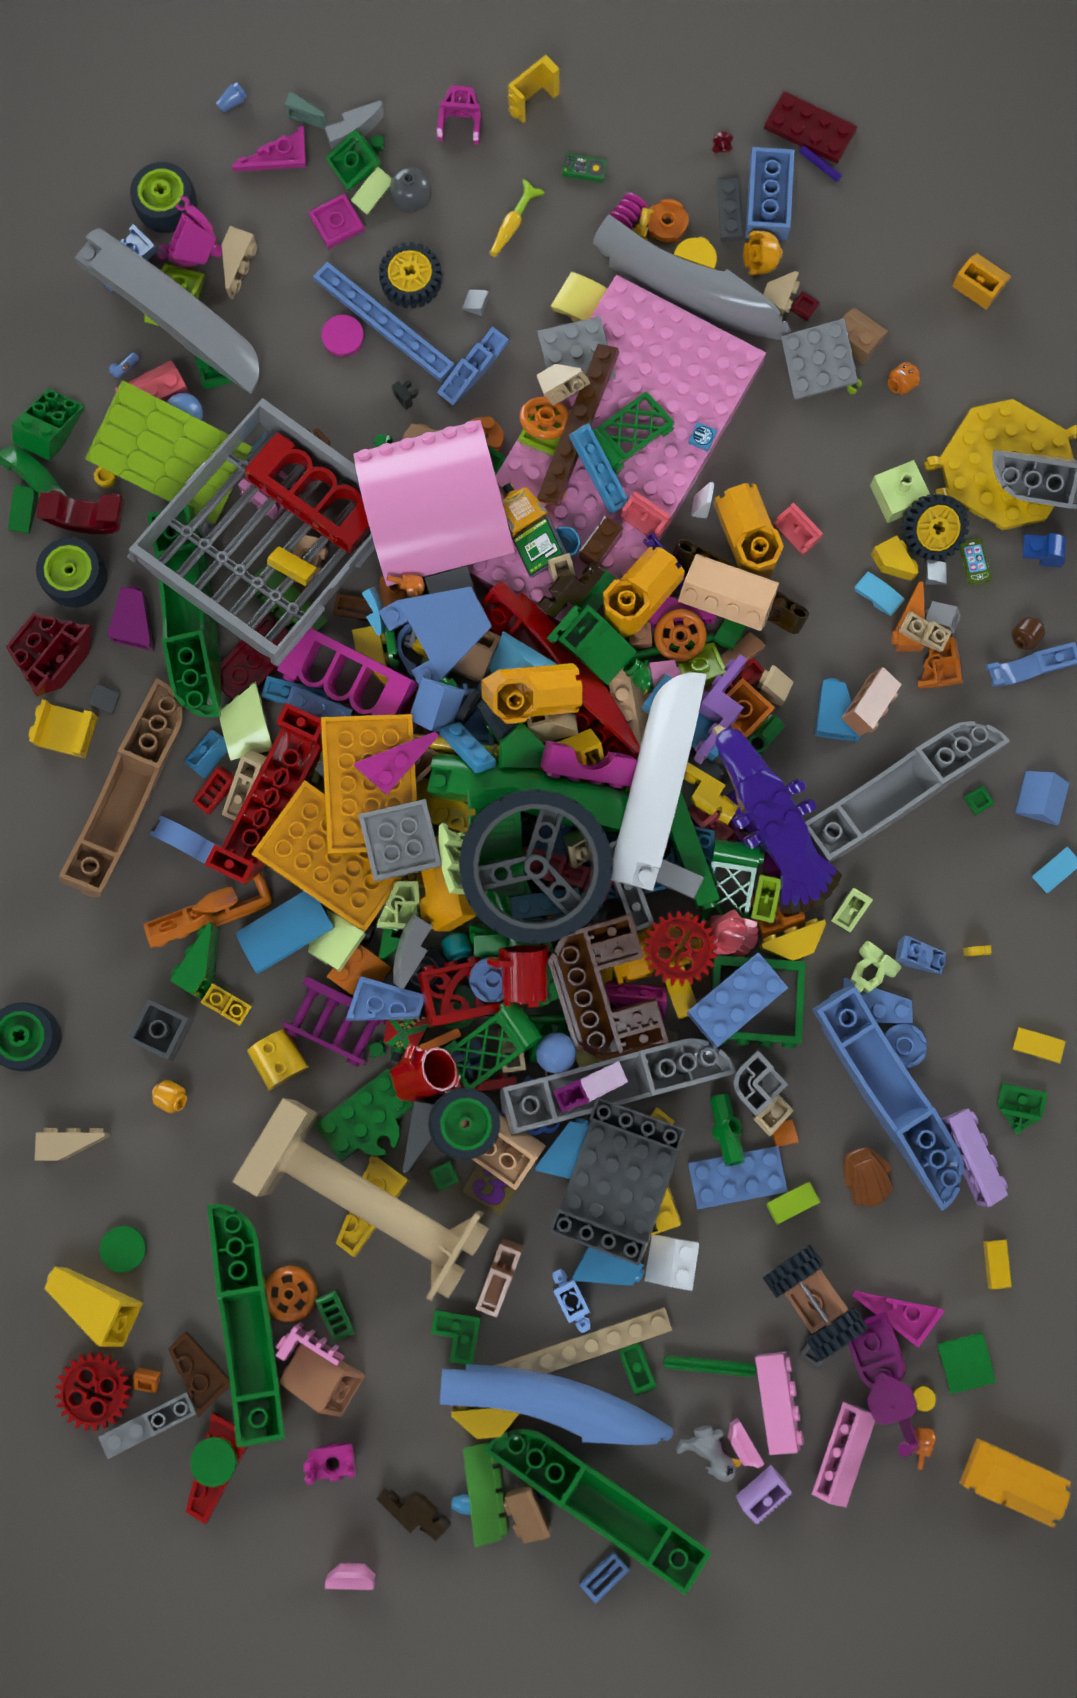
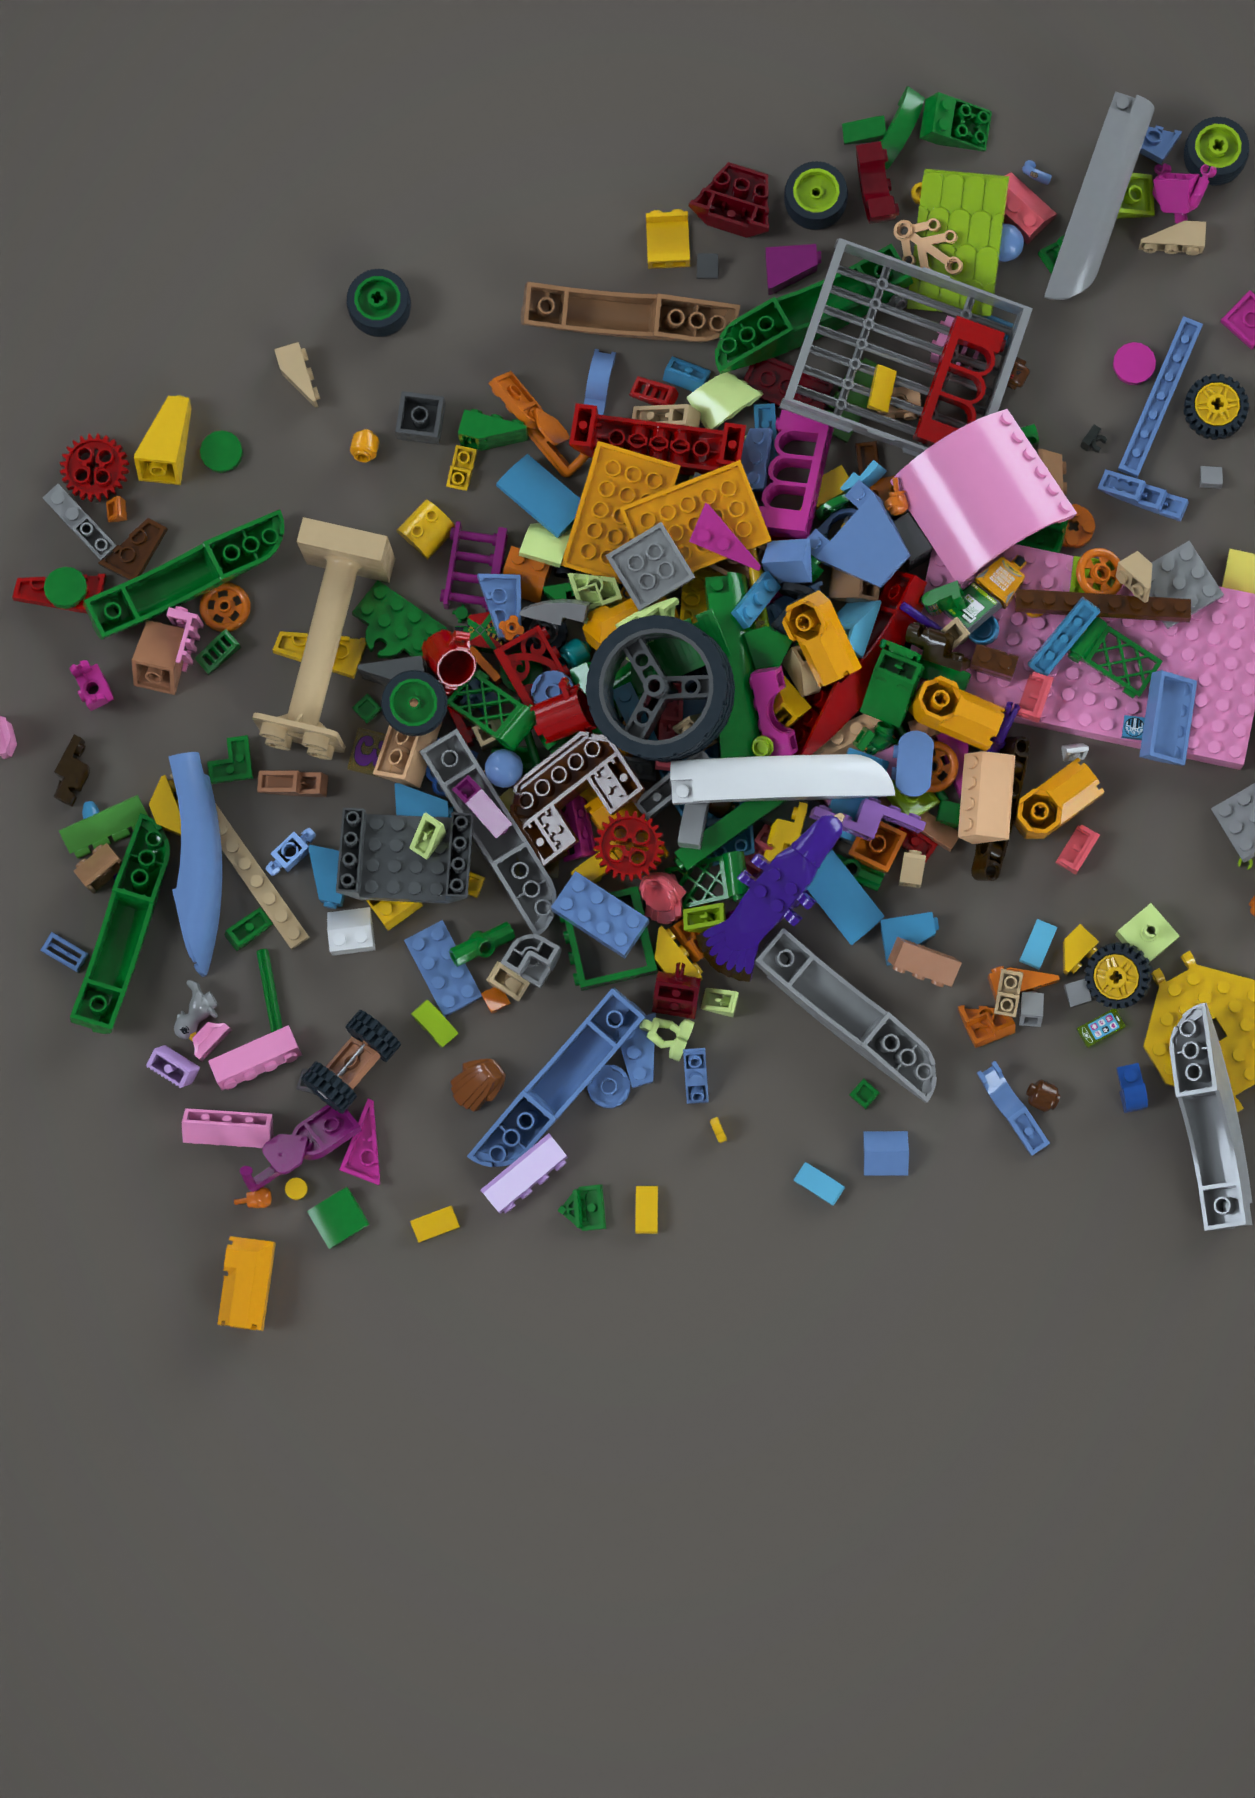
camera: 80 degrees right, 0 degrees up
none -> yellowish green slope [409,813,447,860]
none -> orange plate [499,615,524,641]
none -> dark red plate [652,962,701,1019]
none -> lime plate [752,736,774,756]
none -> dark azure slope [807,849,884,945]
none -> green tile [853,727,875,752]
none -> medium blue brick [891,731,934,797]
none -> light nougat plant [894,218,963,275]
none -> dark purple piece [900,602,943,630]
none -> green leg [922,580,967,616]
none -> medium blue slope [1139,670,1197,766]

